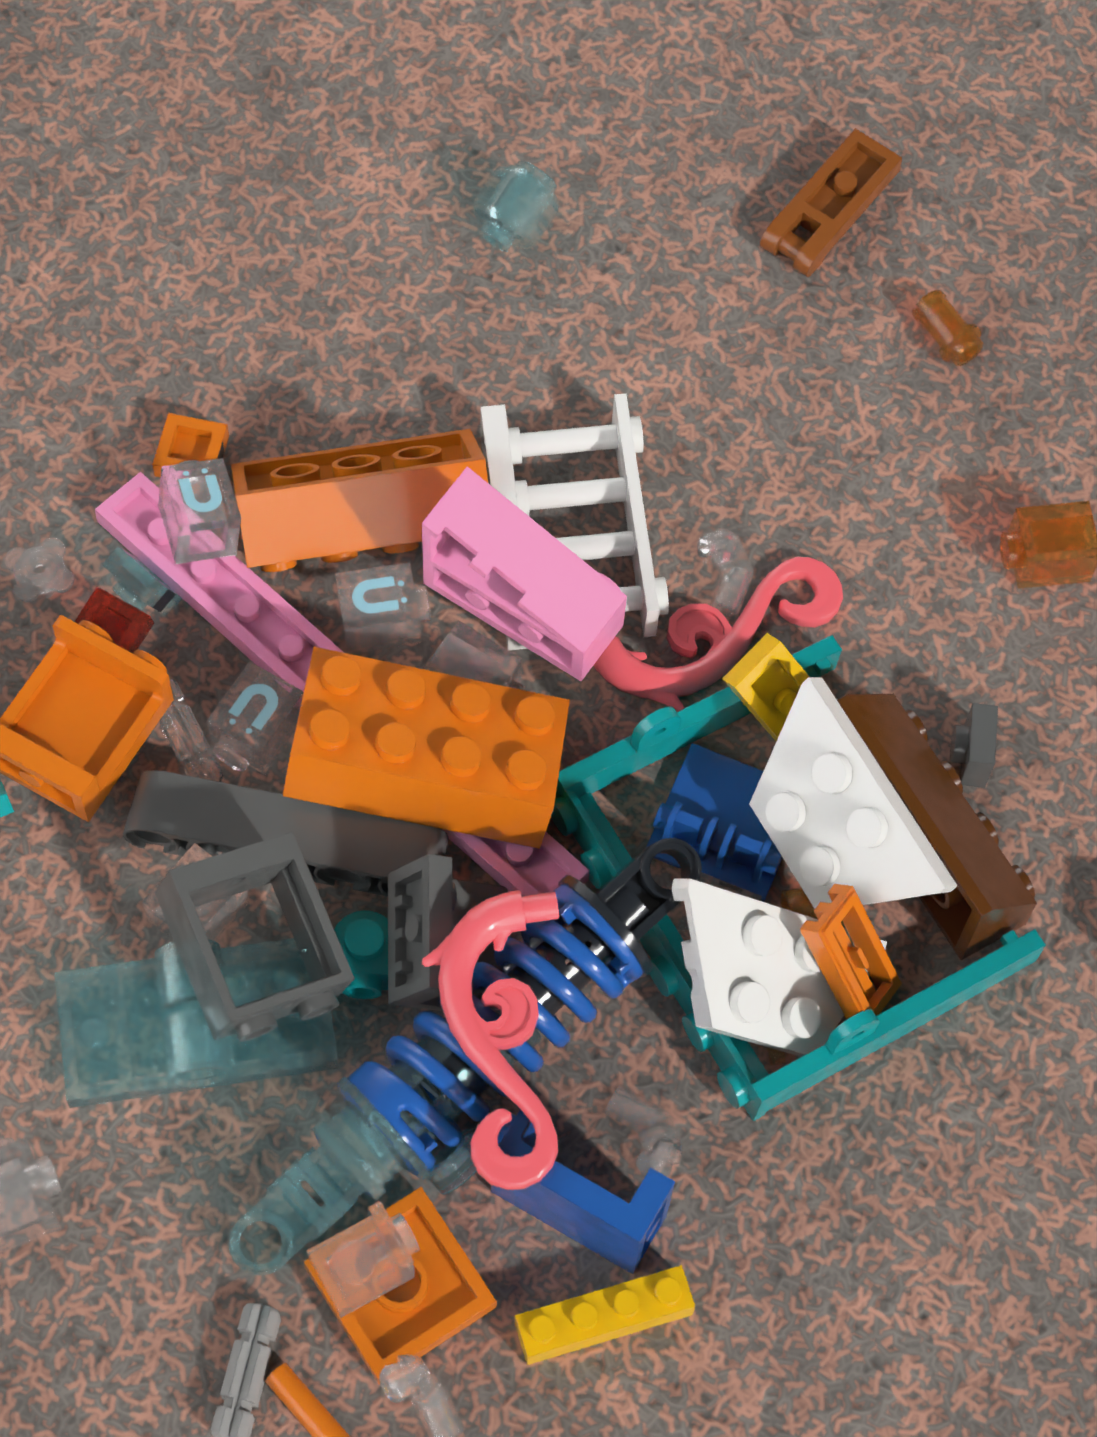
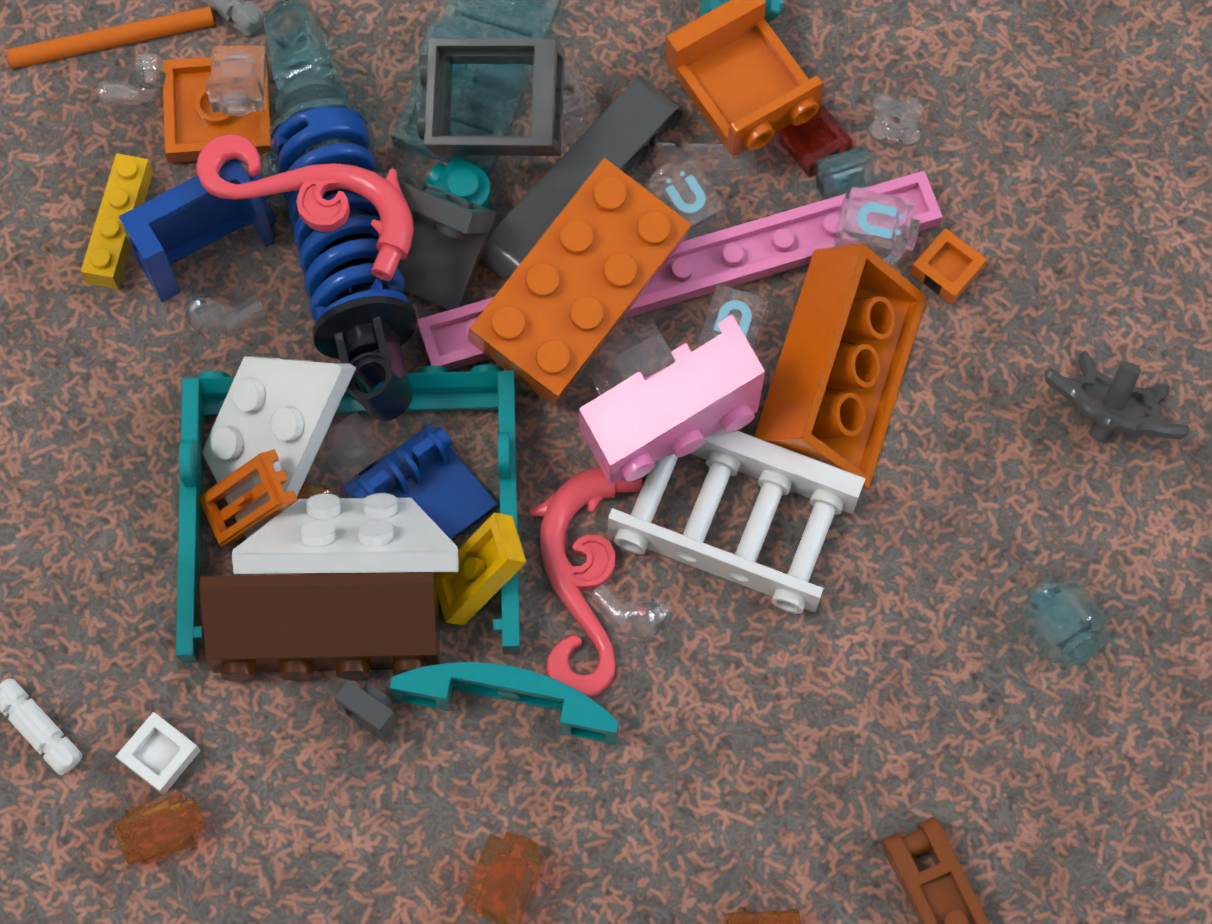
camera: 120 degrees right, 5 degrees up
none -> teal slope [390,662,619,745]
none -> dark grey piece [1045,351,1189,442]

